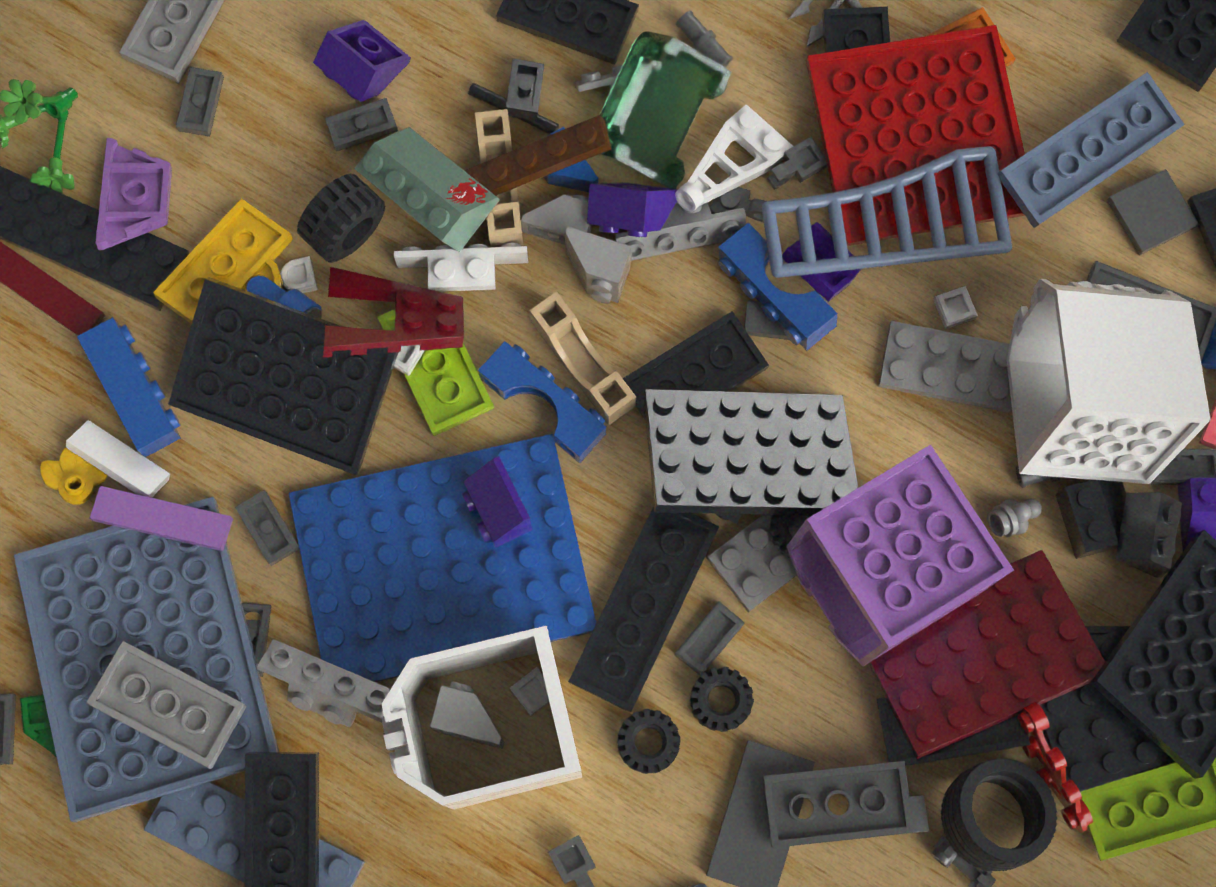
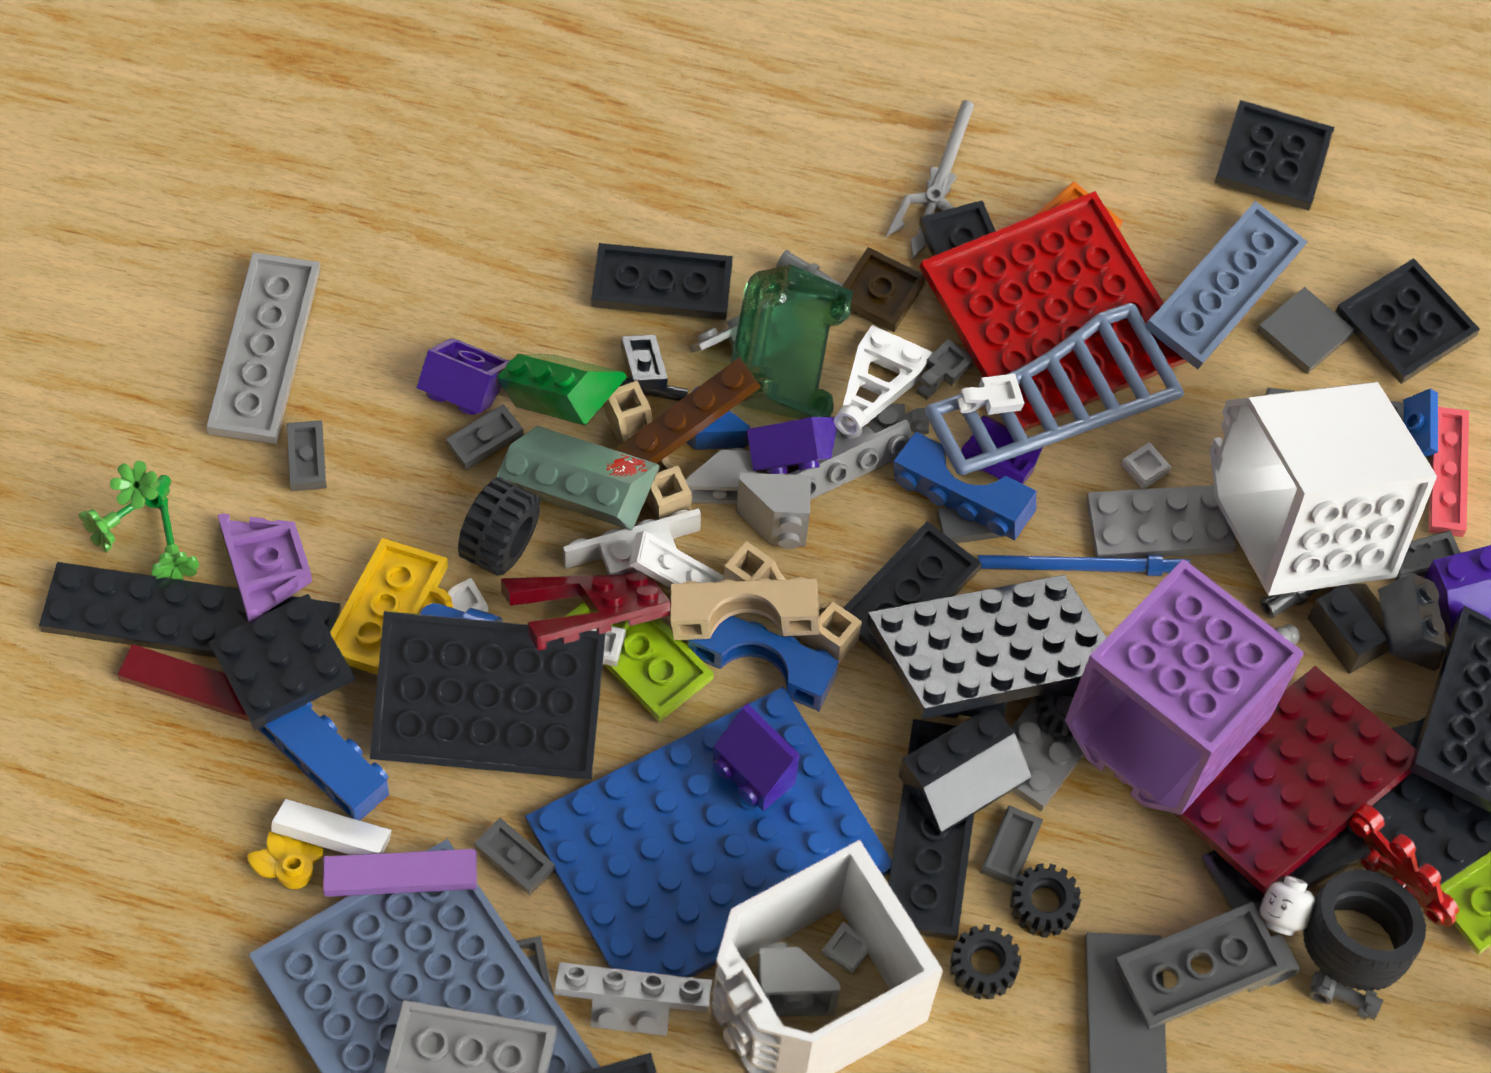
camera: 20 degrees left, 15 degrees down
none -> black plate [209,594,355,730]
none -> green slope [497,353,627,426]
none -> white tile [629,530,724,588]
none -> tan arch [671,577,819,640]
none -> dark brown plate [835,247,926,332]
none -> slope [898,705,1032,835]
none -> white plate [957,374,1024,415]
none -> blue bar [977,555,1191,576]
none -> white head [1260,876,1315,936]

